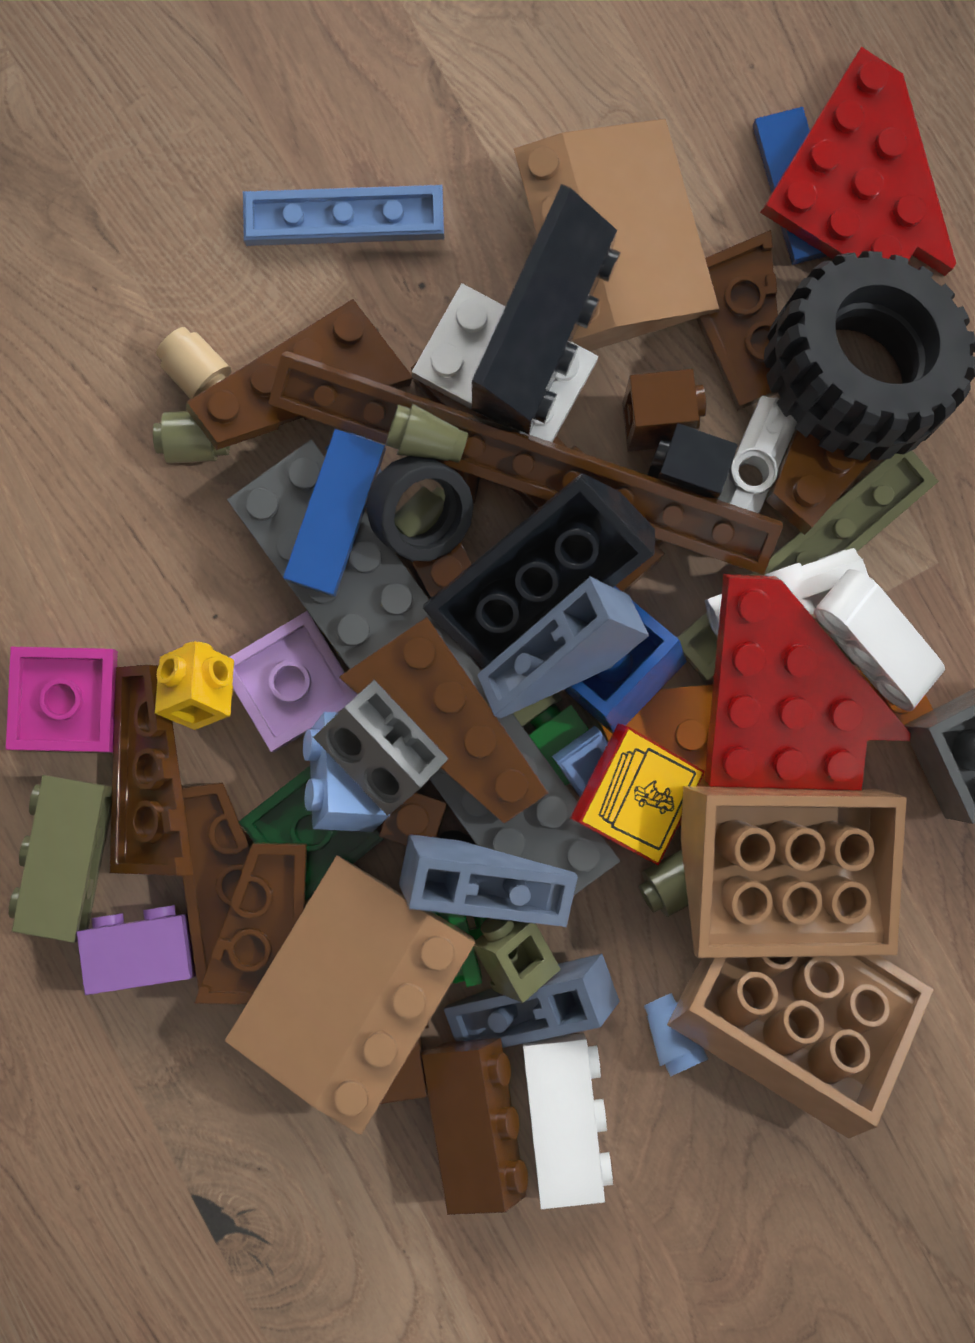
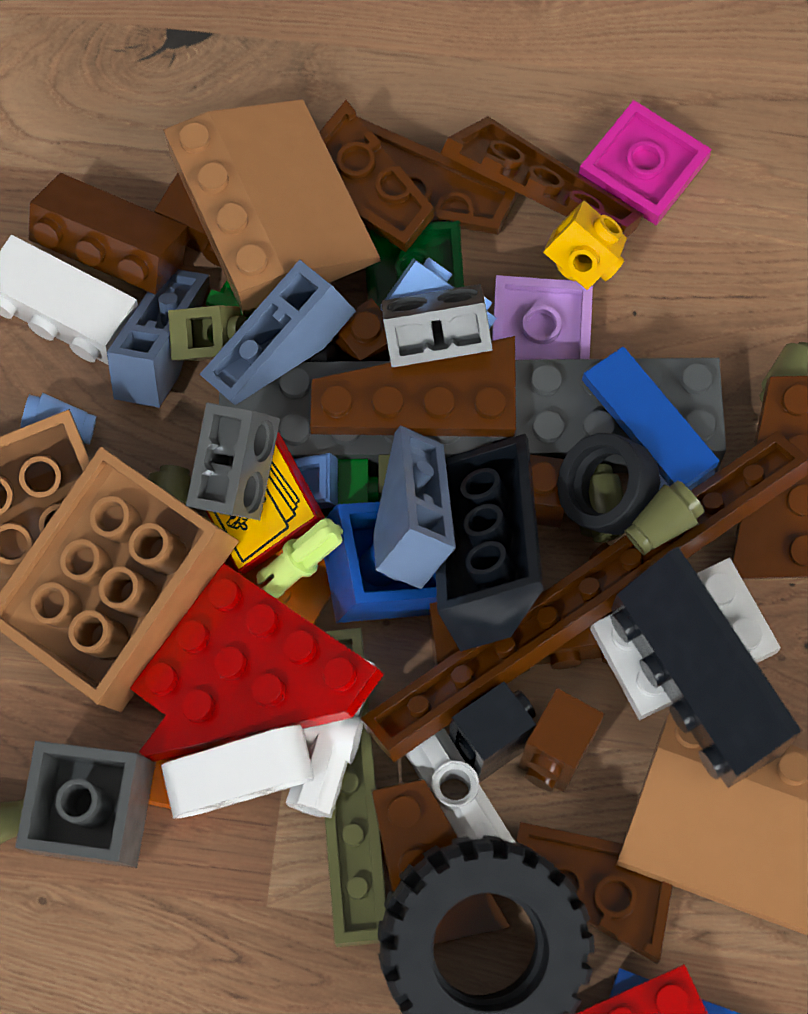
camera: 120 degrees right, 15 degrees down
olive brick [8,775,112,943] -> none
medium lavender brick [77,905,196,995] -> none
none -> dark grey brick [186,402,280,520]
none -> yellowish green axle [257,518,343,598]

